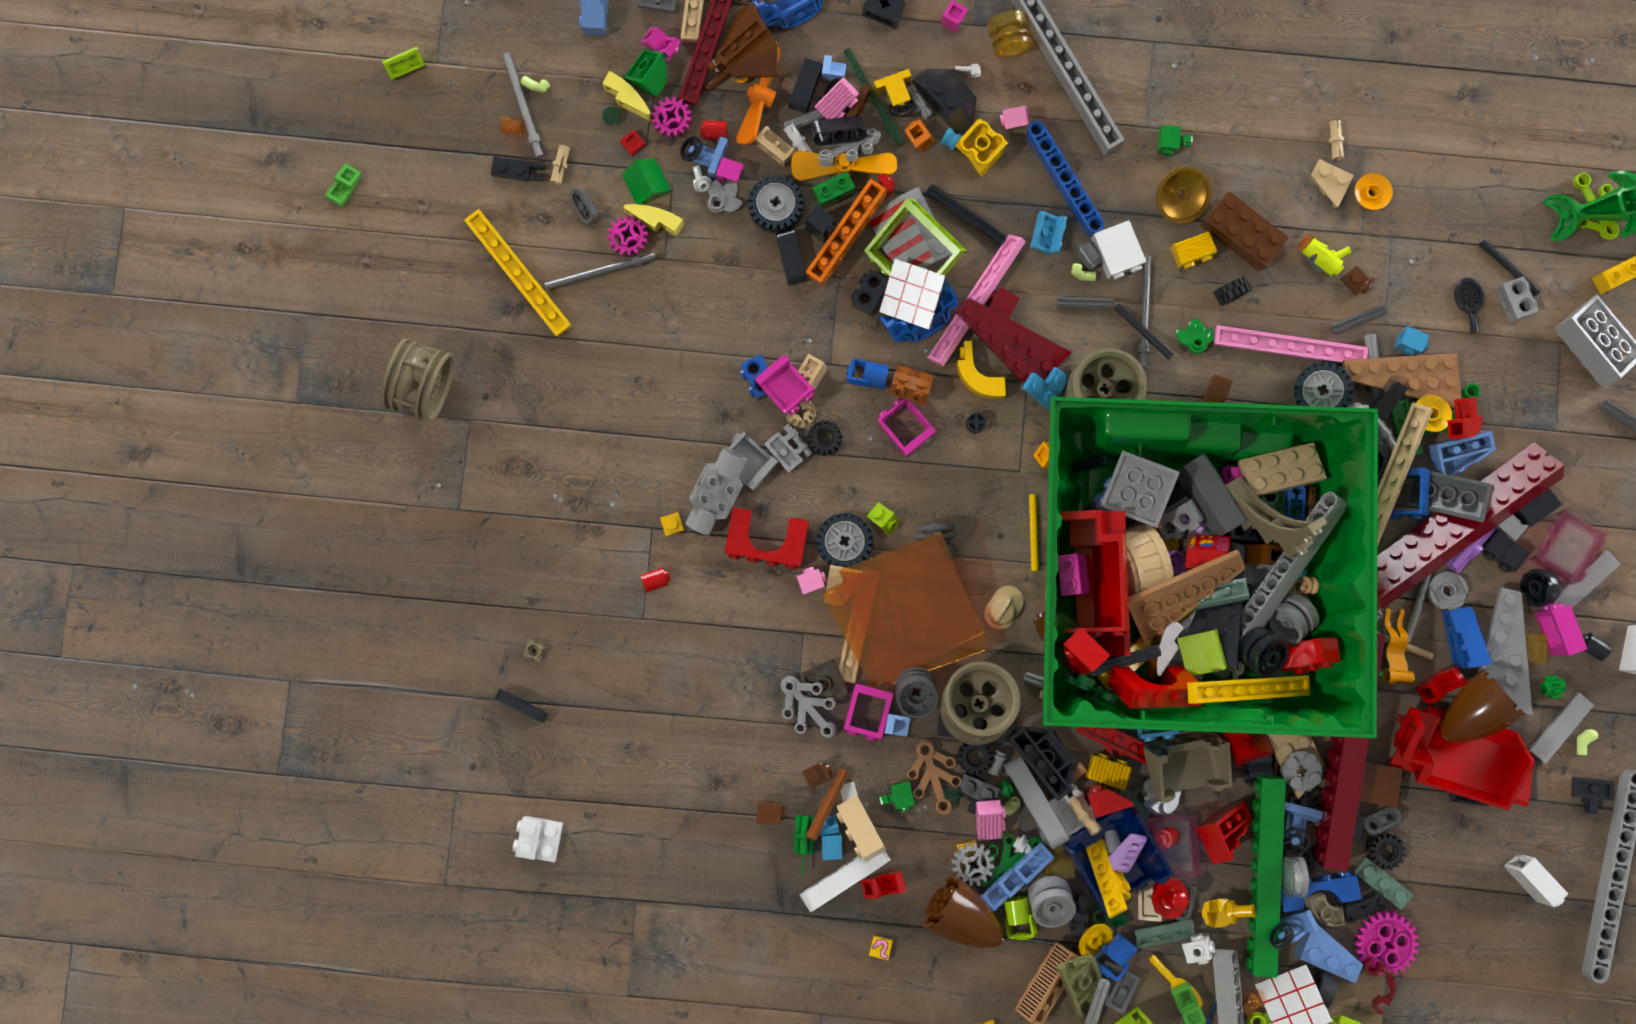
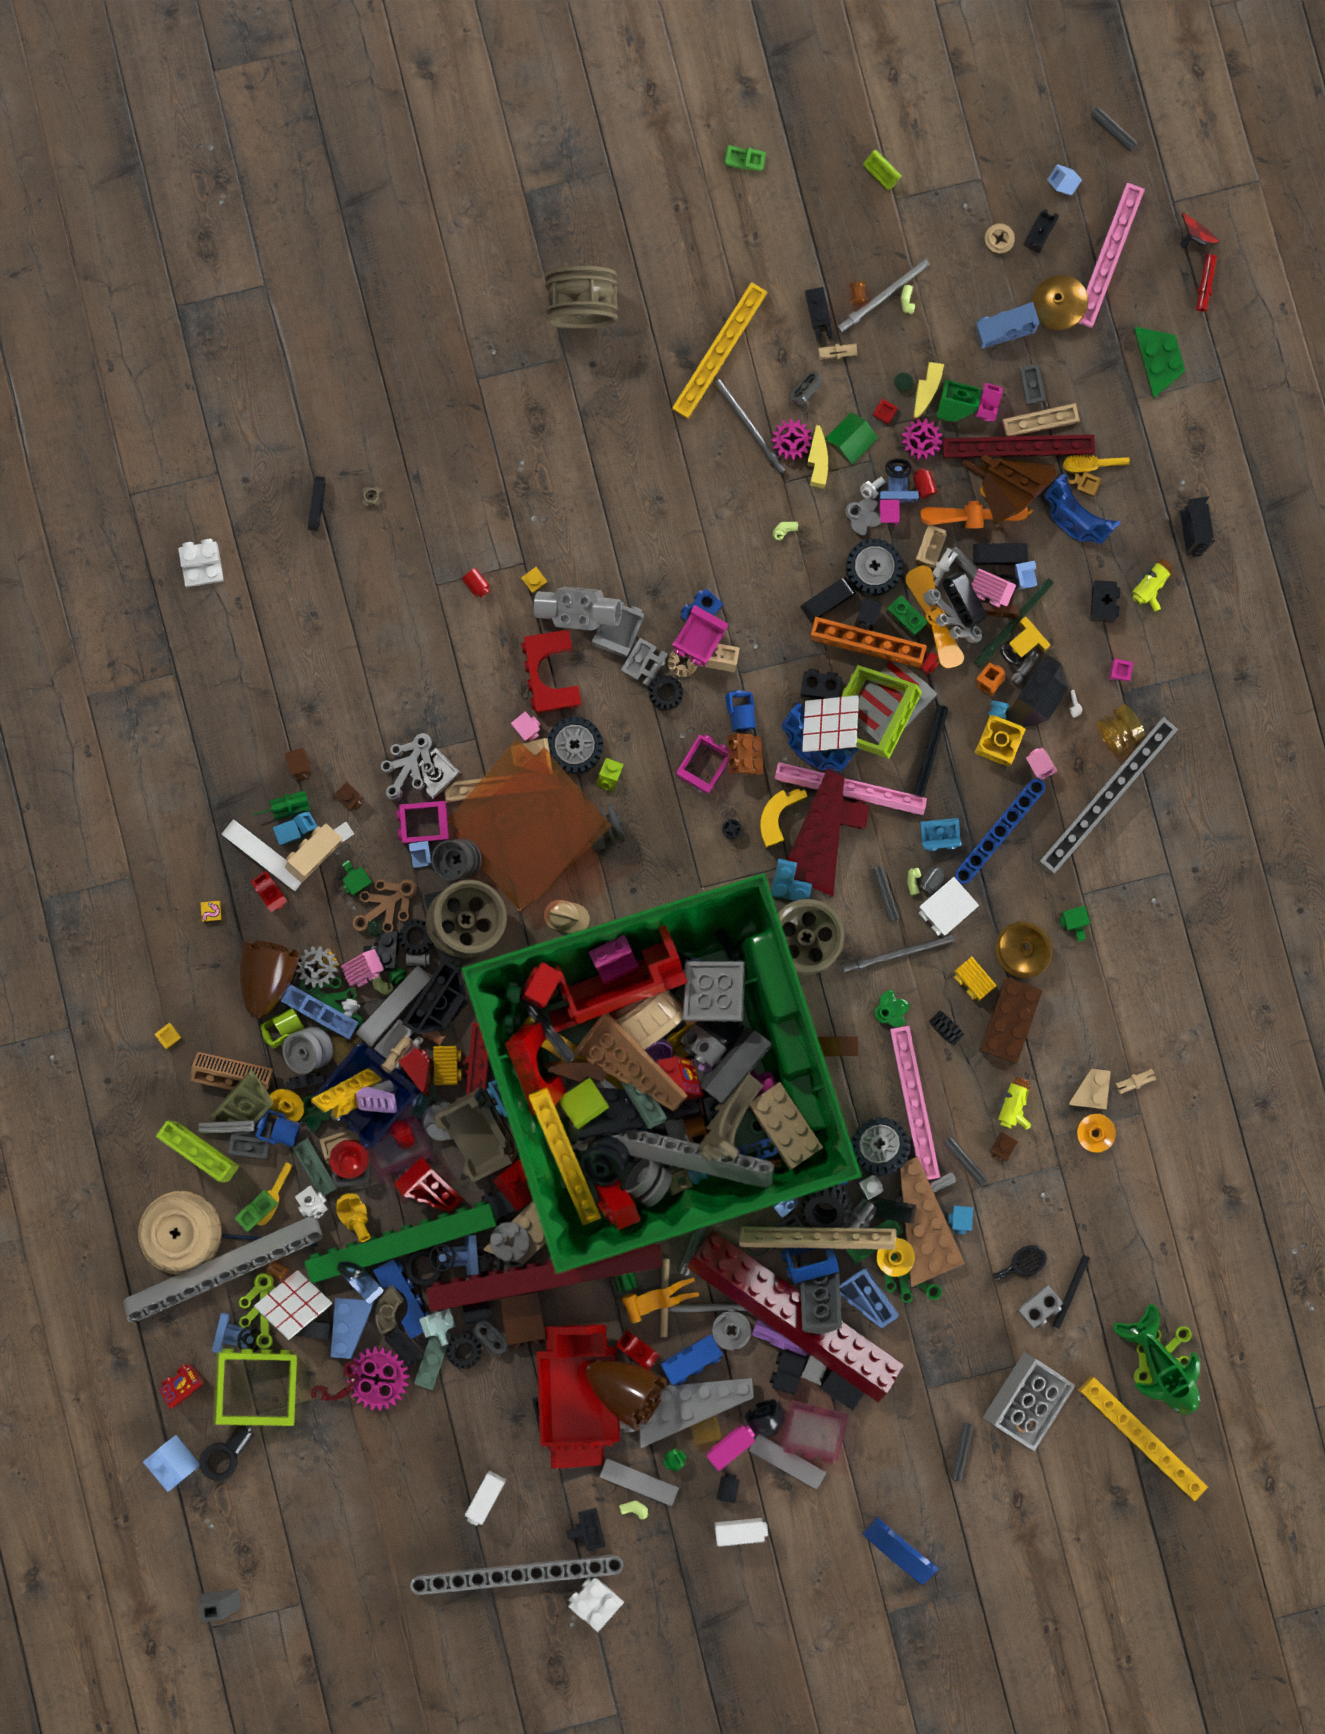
camera: 65 degrees right, 0 degrees up
dark orange axle [806,768,849,841] -> none
black bar [1114,304,1174,360] -> none
clear piece [1282,857,1309,898] -> none
light nougat bush [1300,577,1319,594] -> none
red brick [1447,397,1482,439] -> none
none -> light aqua plate [419,1308,456,1346]
none -> yellowish green arm [772,522,798,540]

